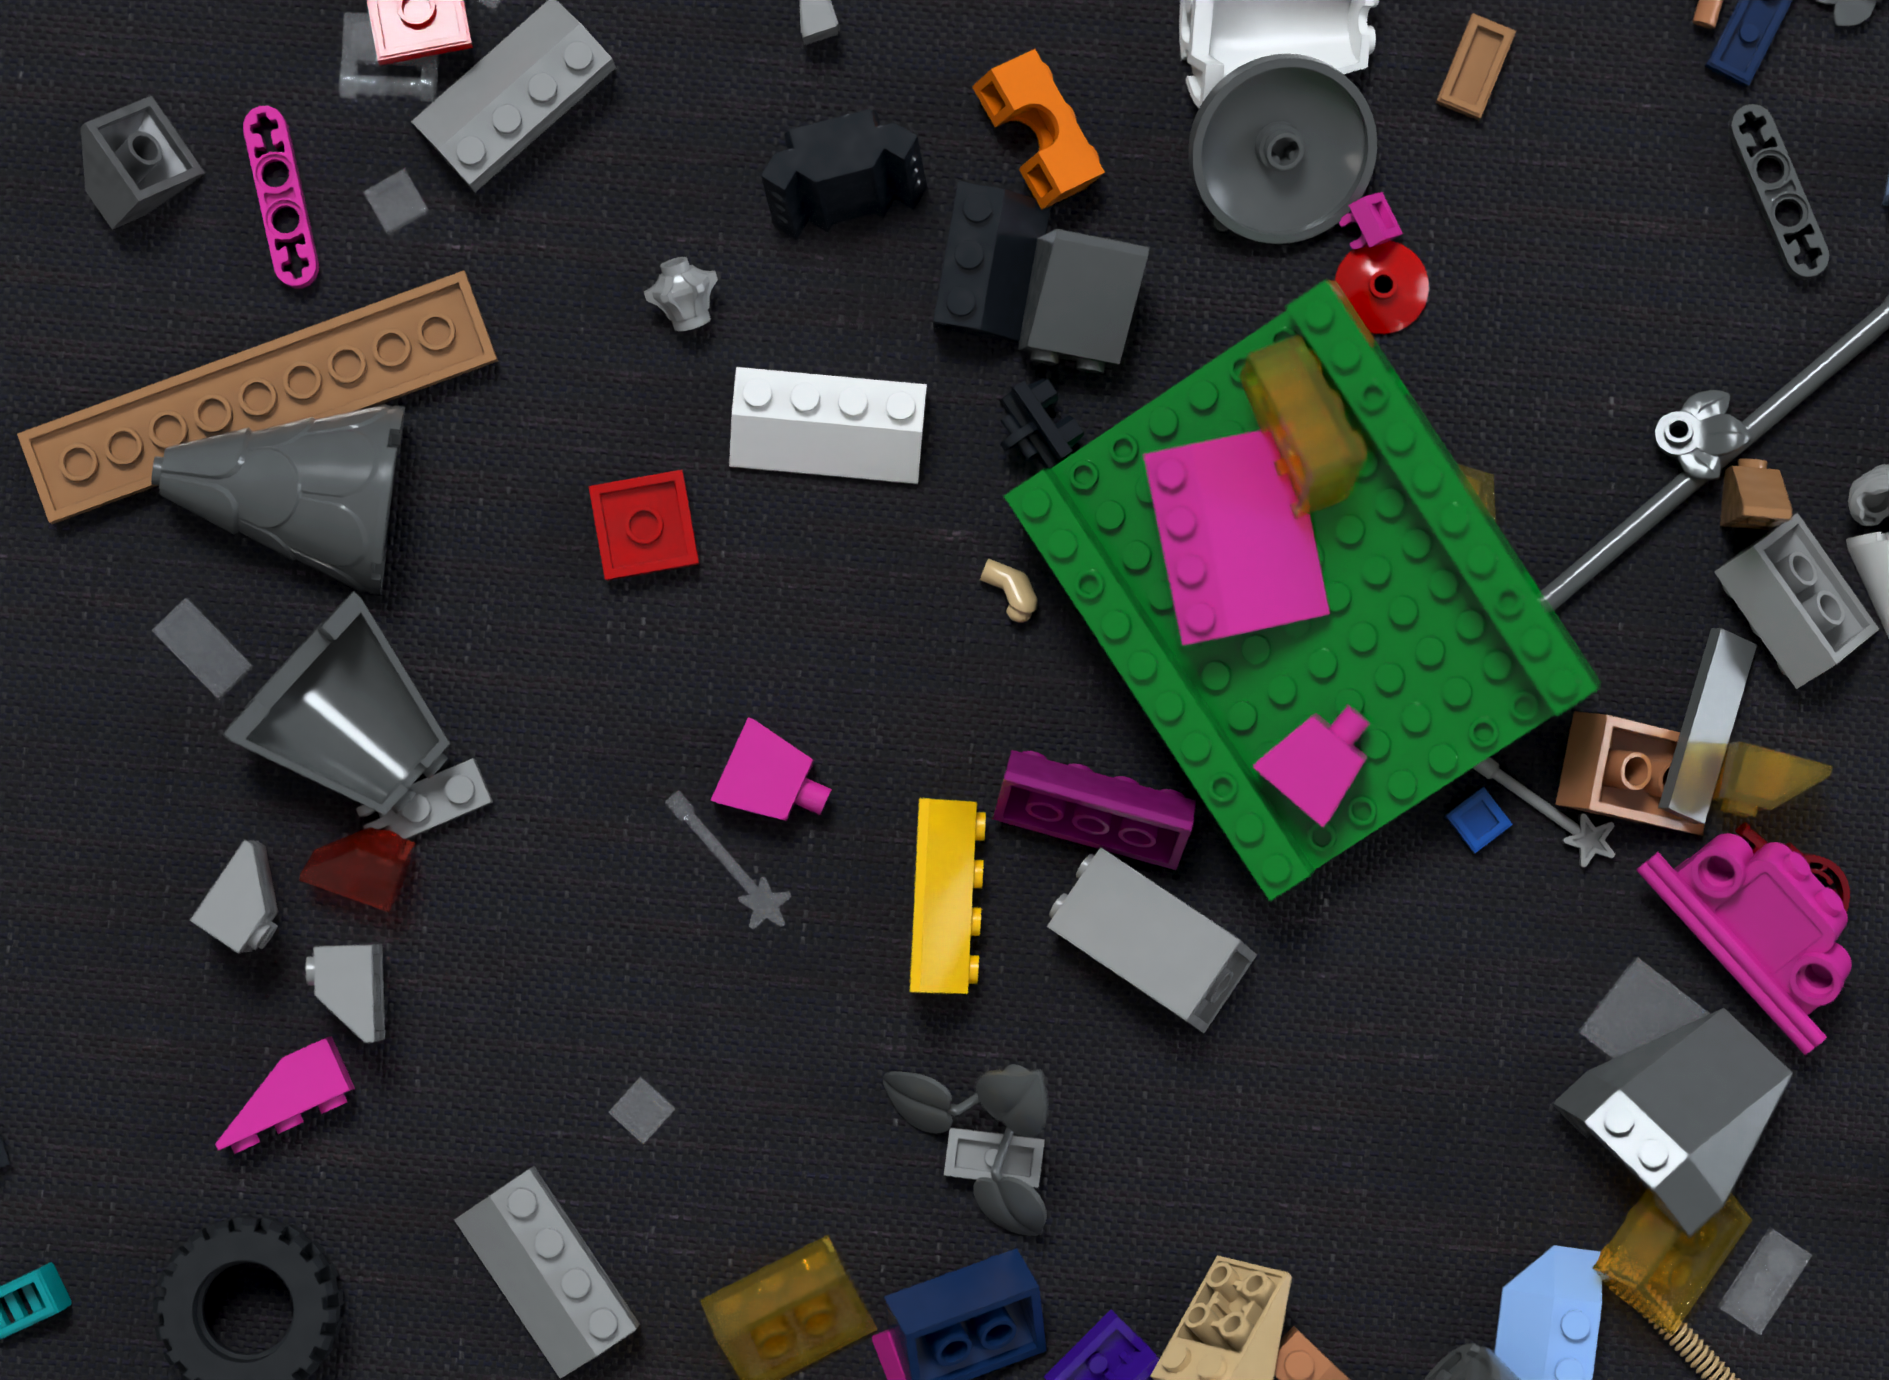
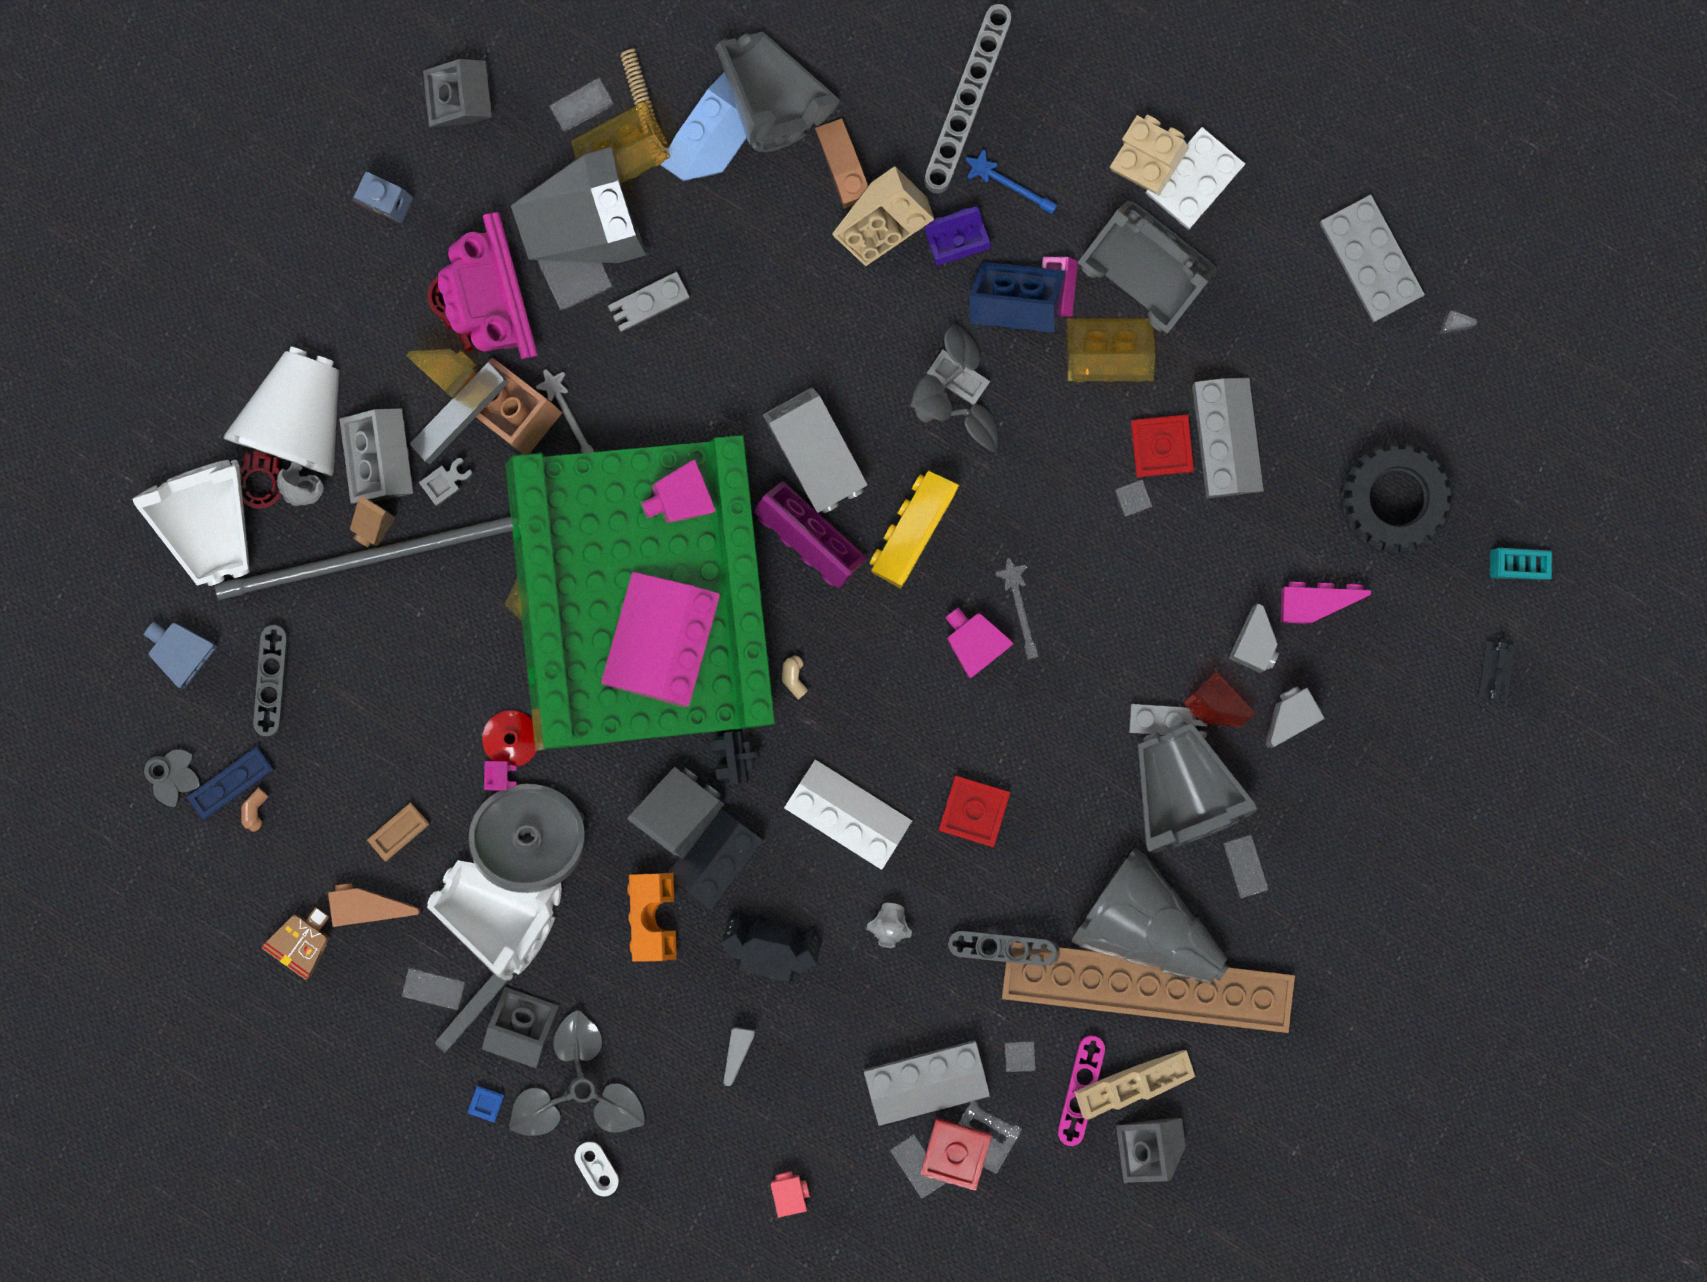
camera: 150 degrees left, 0 degrees up
clear yellow wedge [1240,335,1366,519] -> none
blue tile [1445,787,1513,854] -> none
dark grey plate [1655,390,1751,480] -> none
none -> light grey plate [419,458,473,506]
none -> light grey hinge [608,272,690,332]
none -> dark grey beam [948,931,1060,966]
none -> tan slope [1075,1050,1195,1120]
none -> red tile [1131,415,1194,478]

